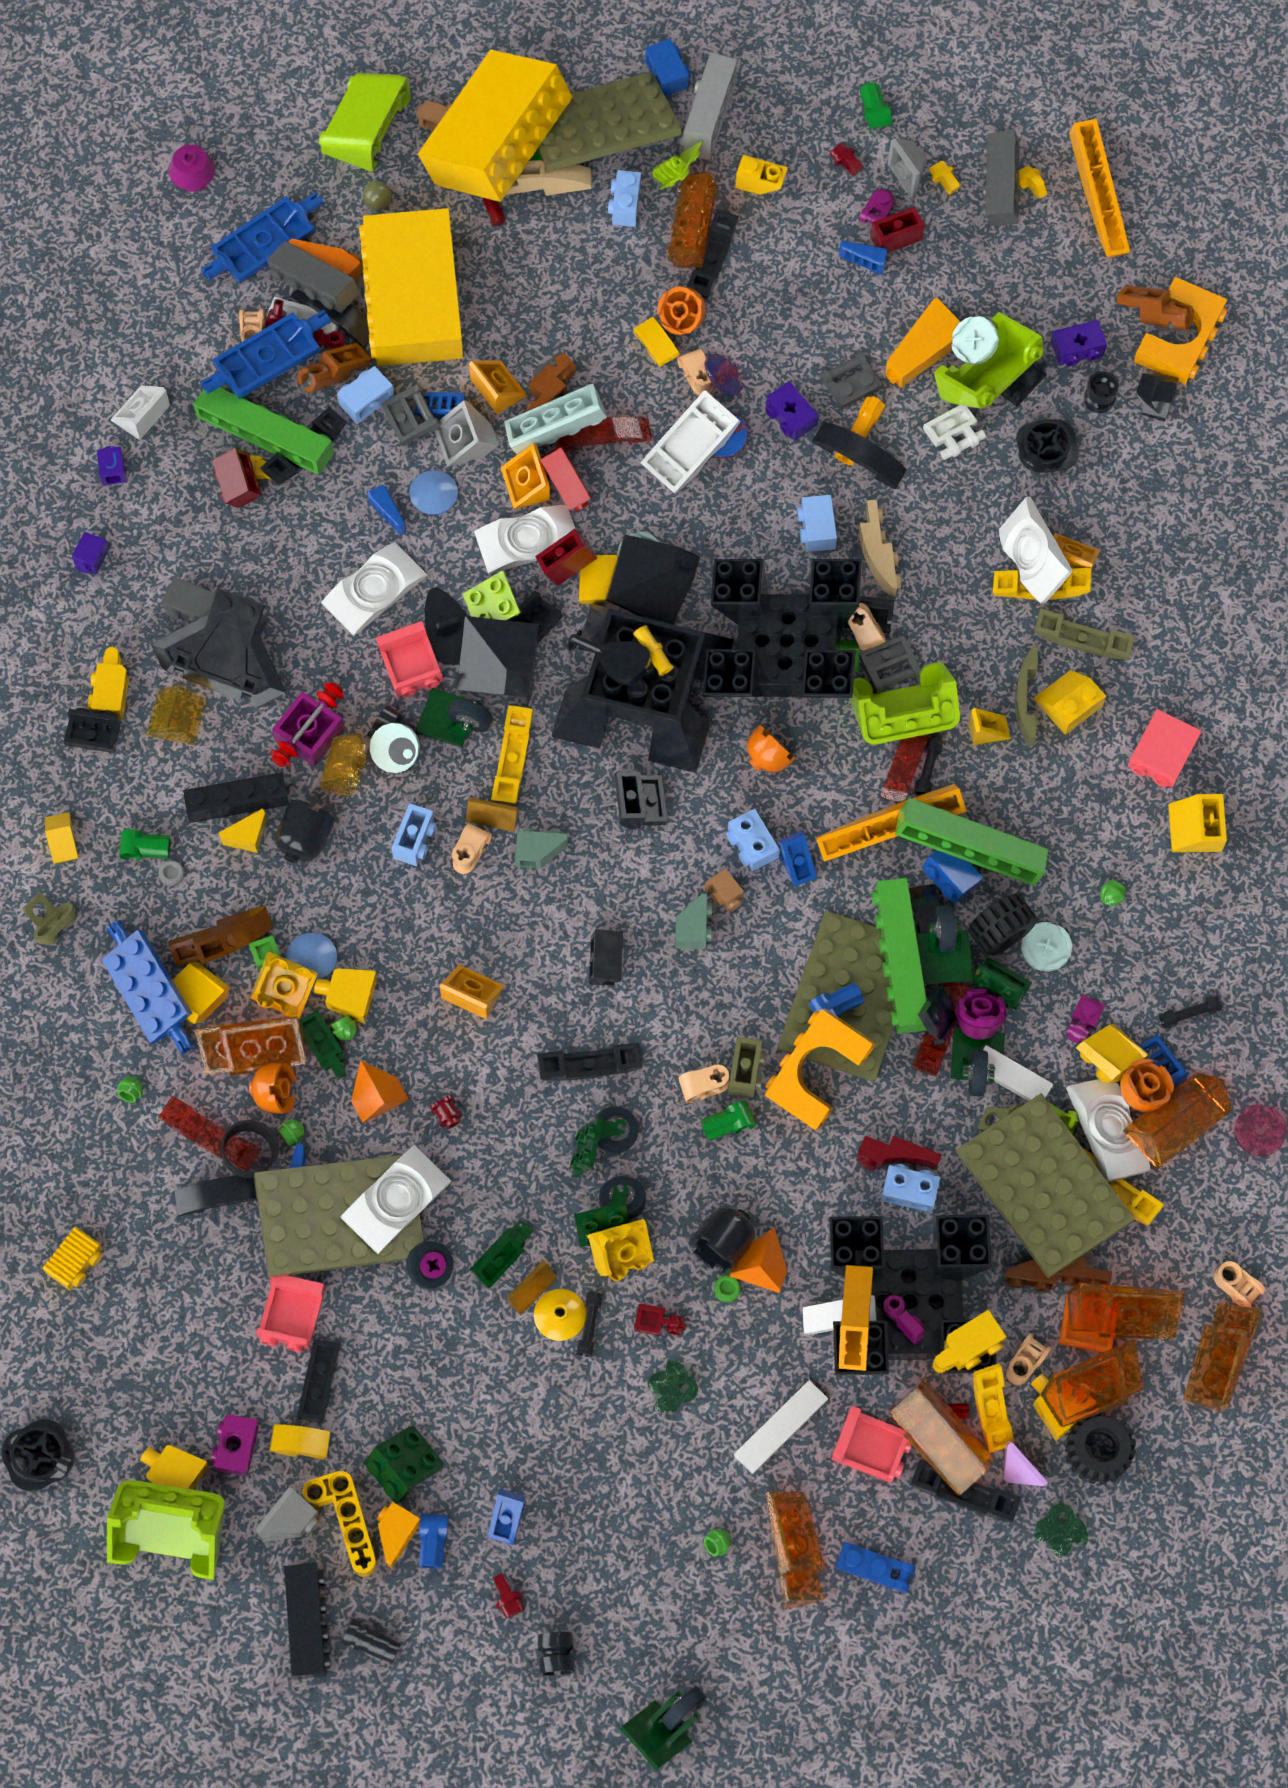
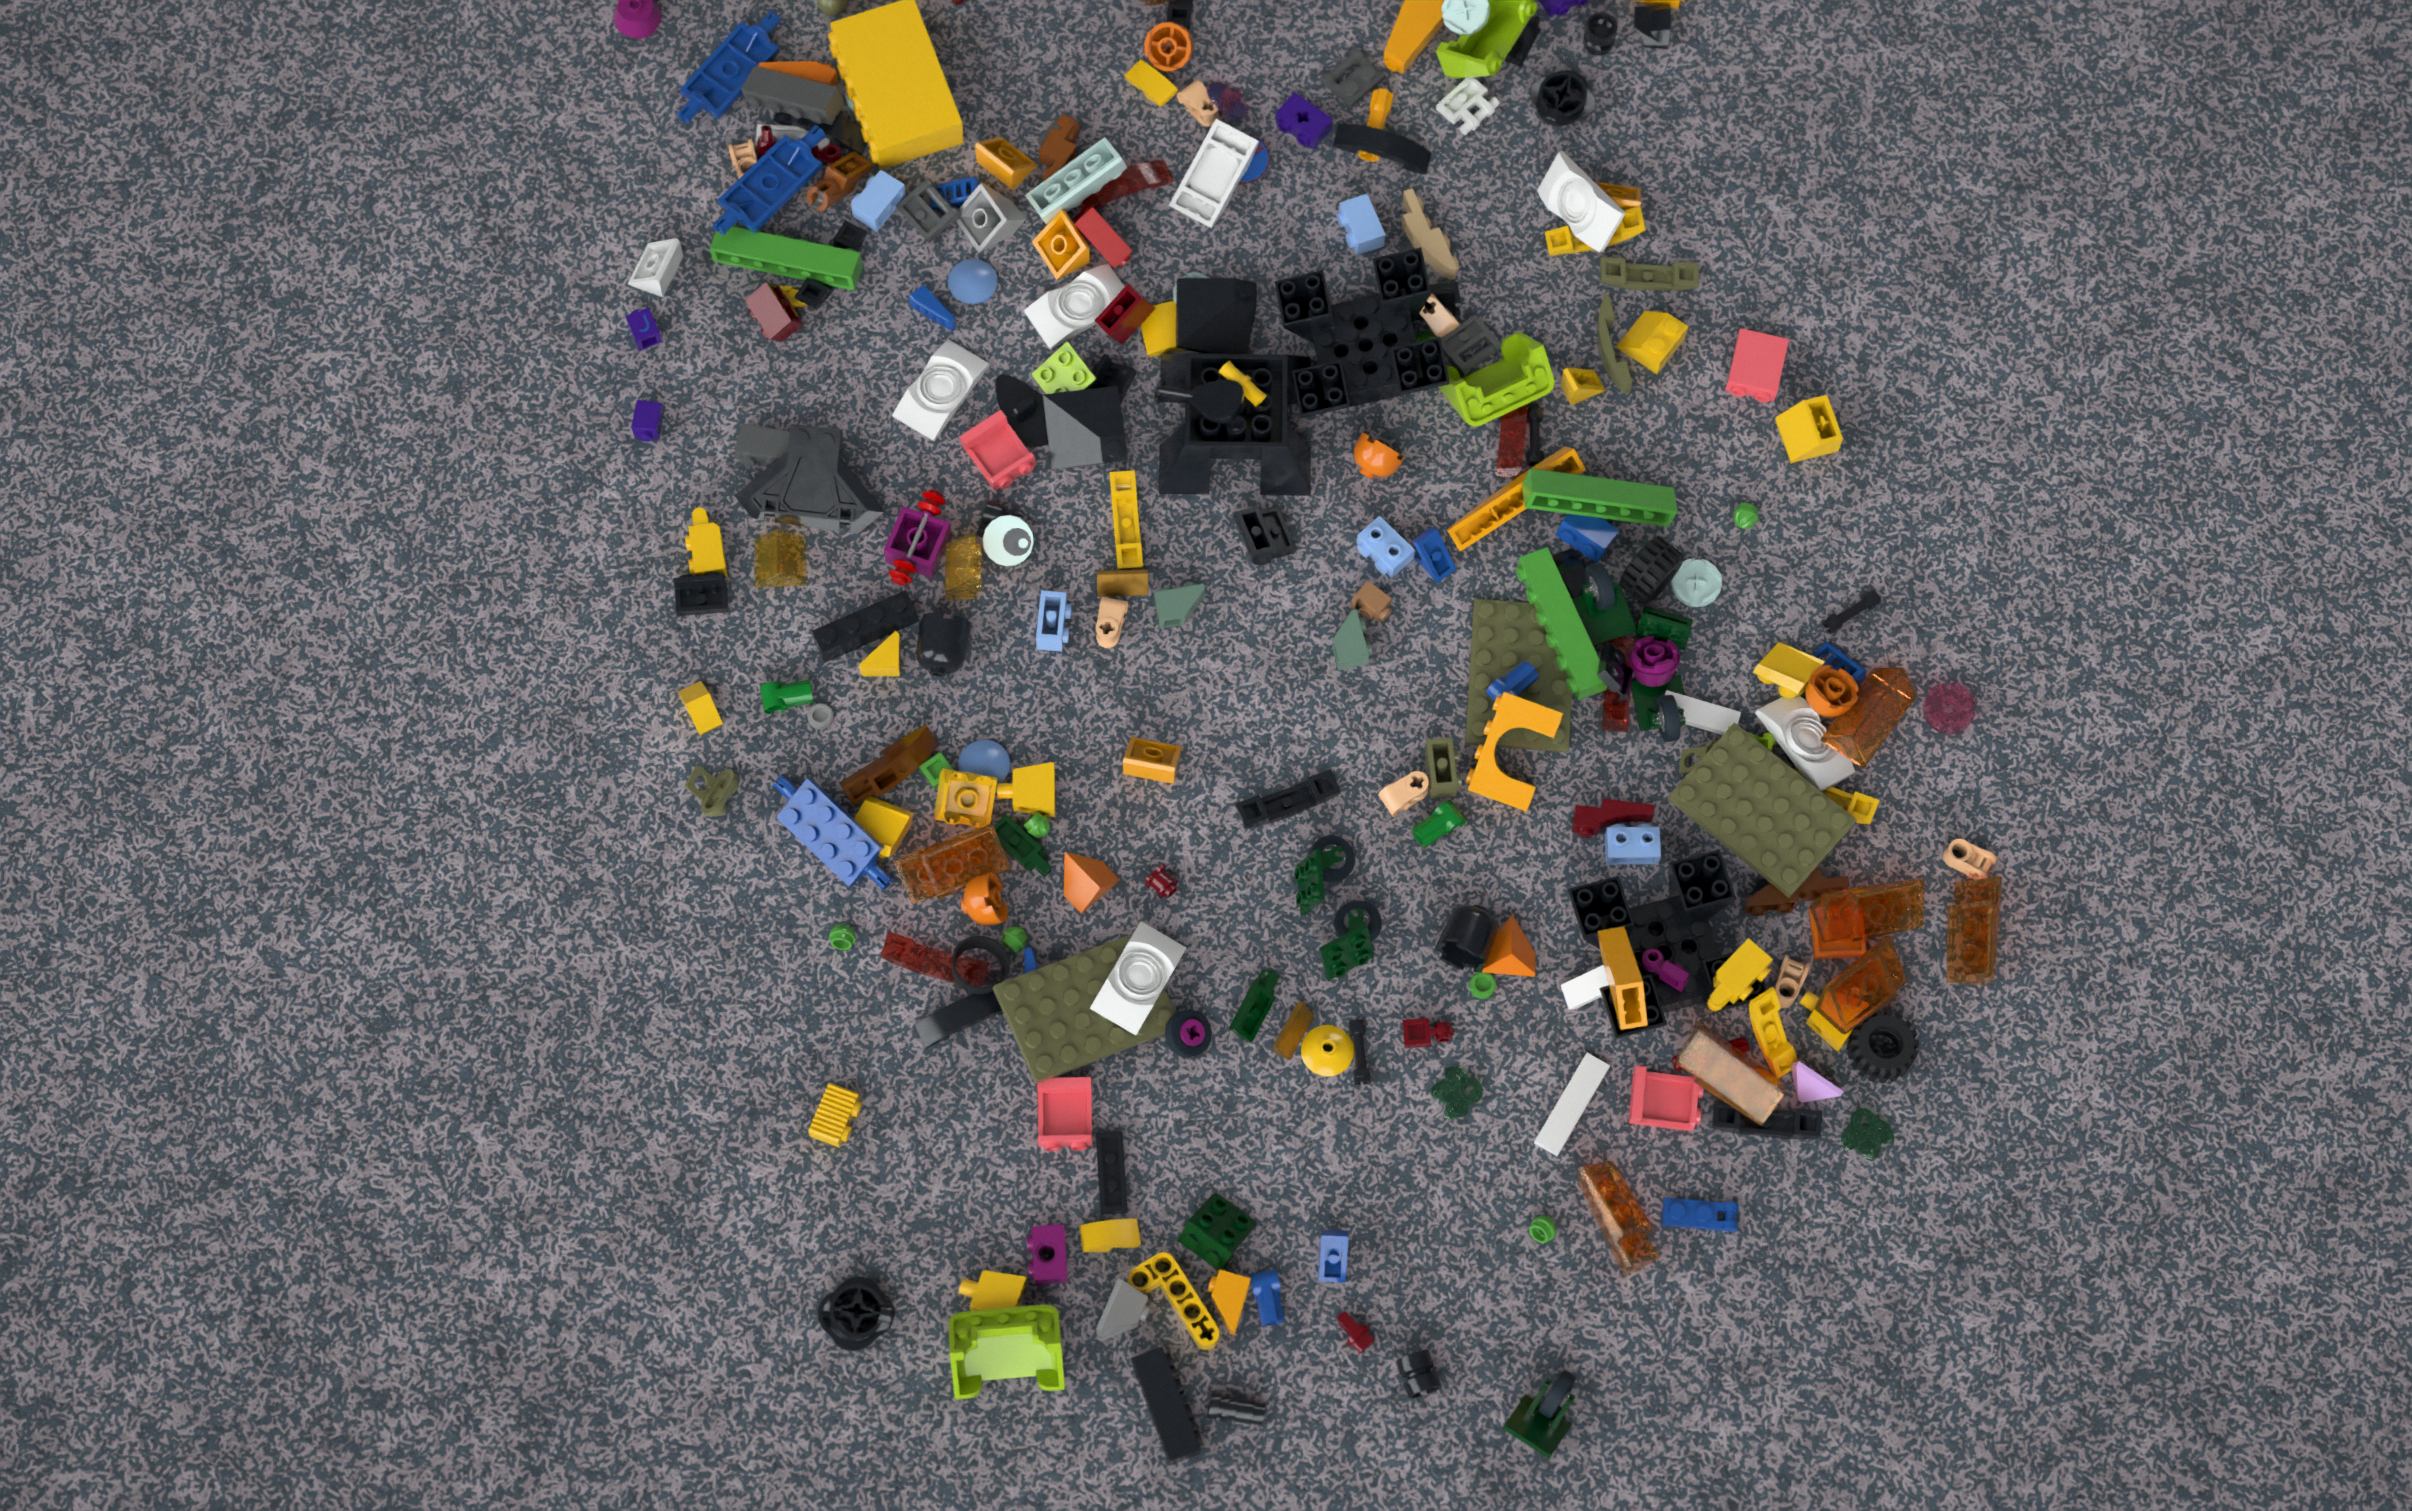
camera: 15 degrees left, 0 degrees up
dark green plate [415,688,493,748] -> none
yellow slope [587,1219,654,1281] -> none
black hinge [589,929,623,985] -> none
magenta plate [1065,994,1106,1044] -> none

